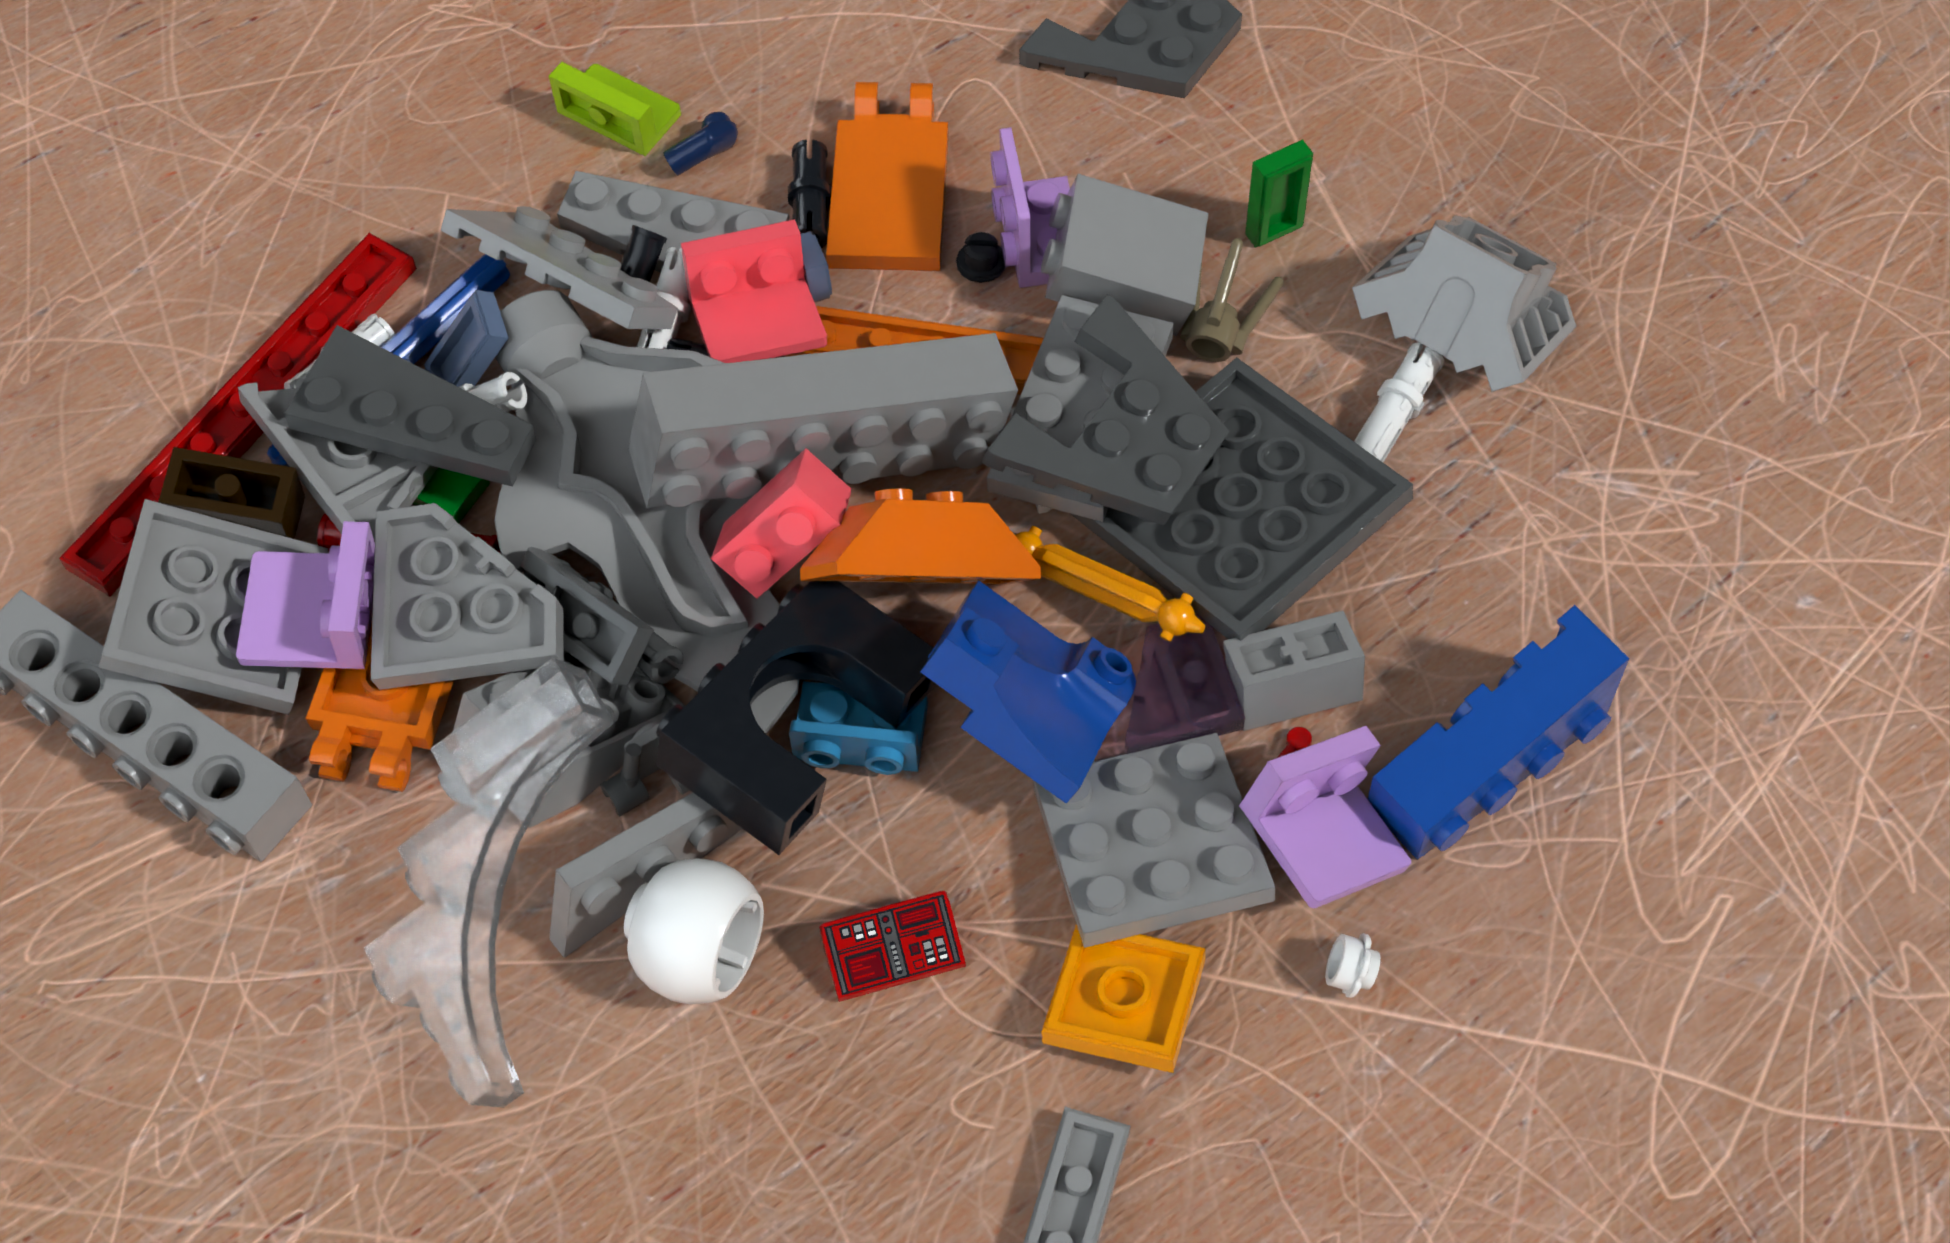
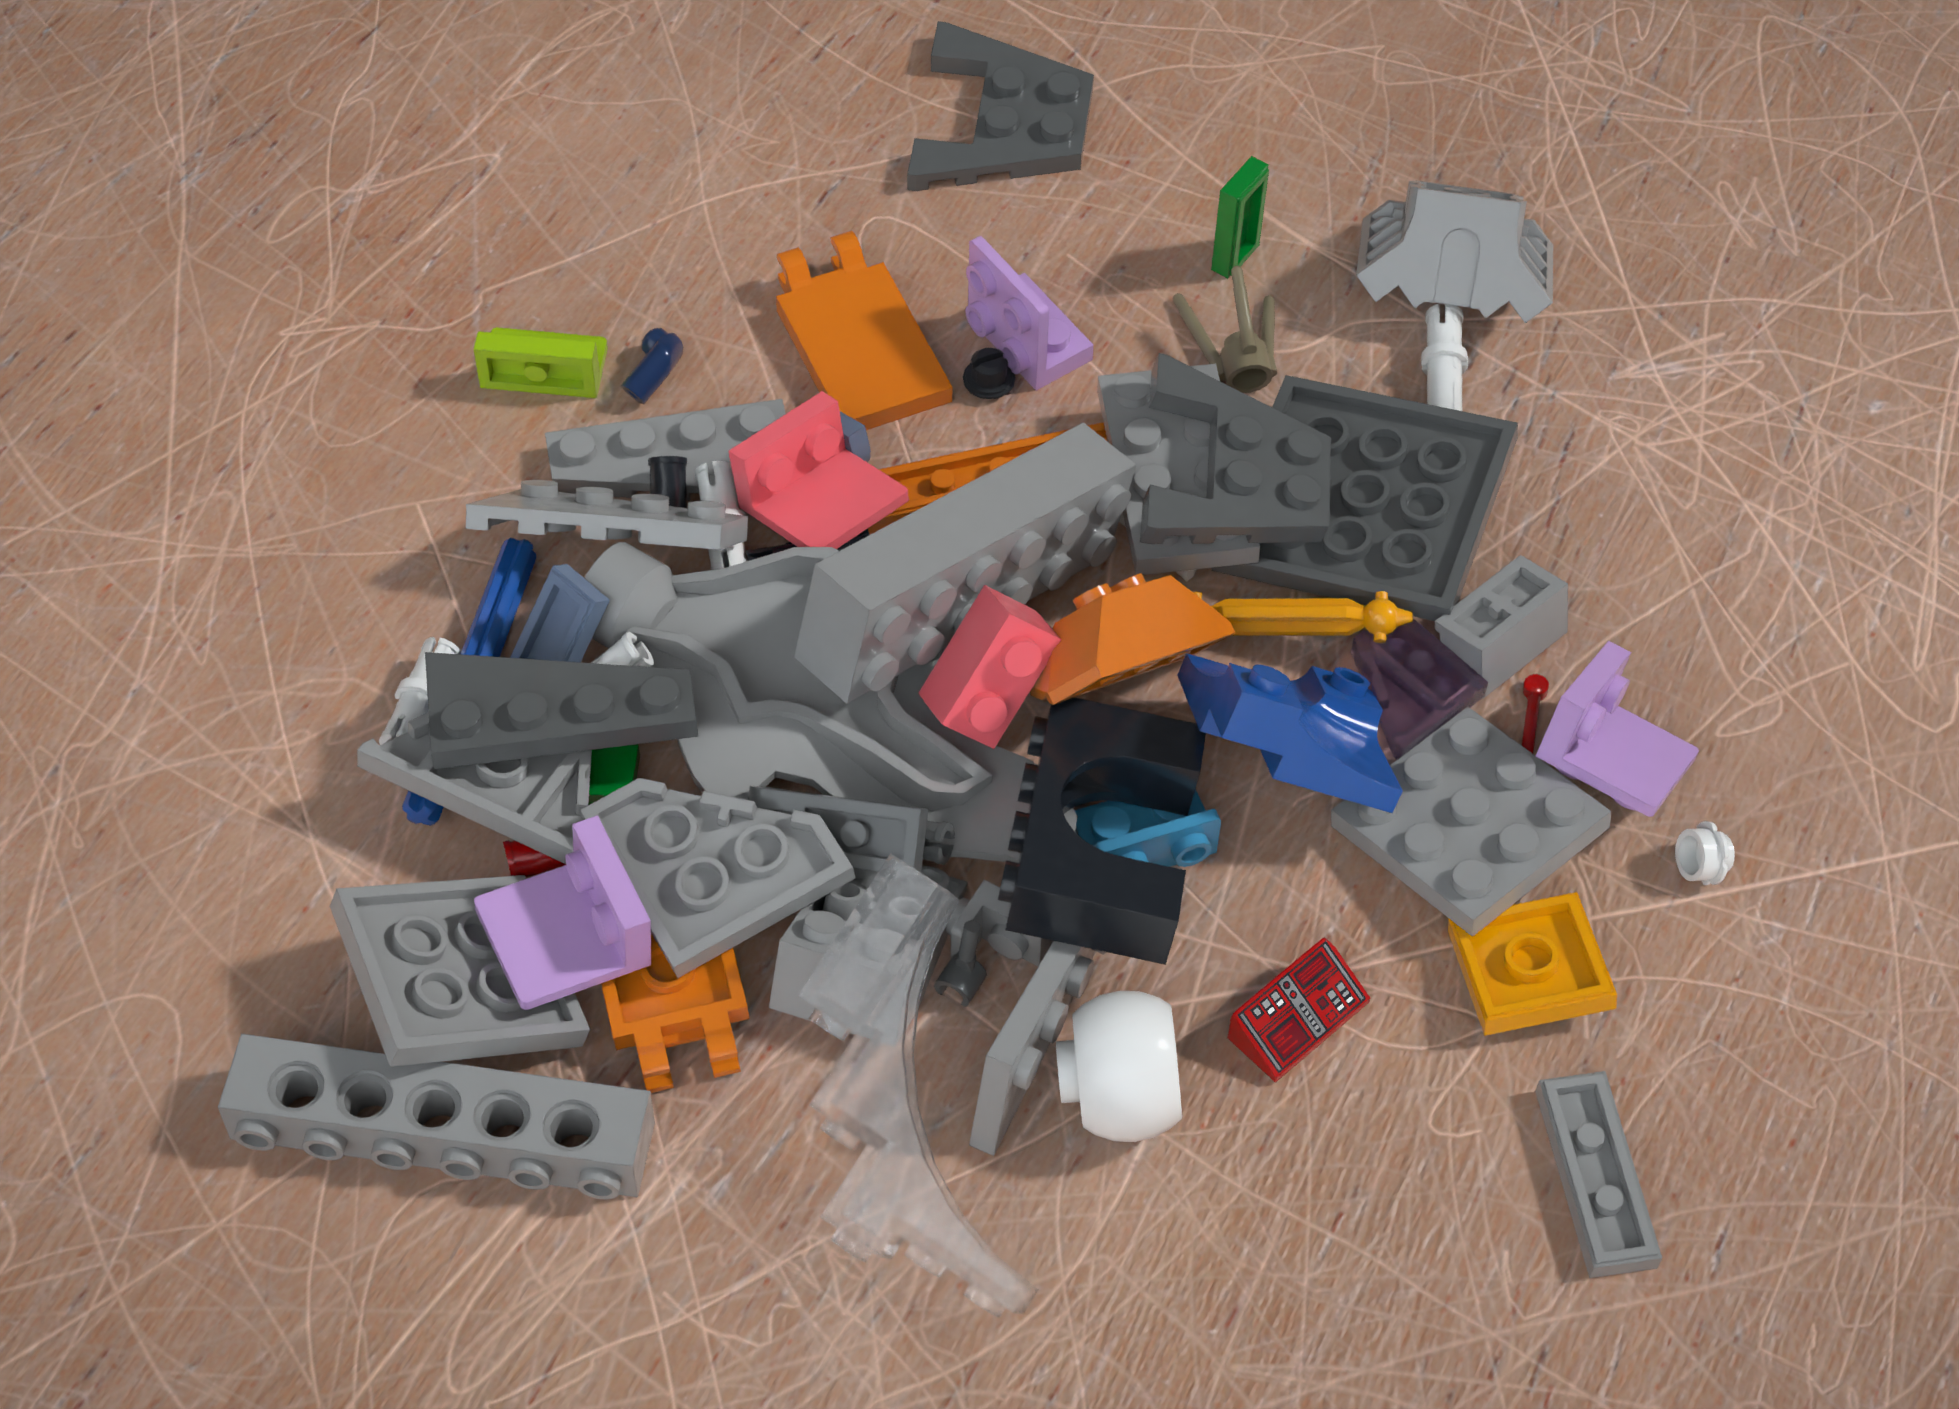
camera: 30 degrees left, 5 degrees down
red tile [59,233,417,597] -> none
dark brown brick [158,447,305,539] -> none
black pin [788,139,831,248] -> none
light grey brick [1041,174,1208,336] -> none
blue wedge [1367,605,1630,860] -> none

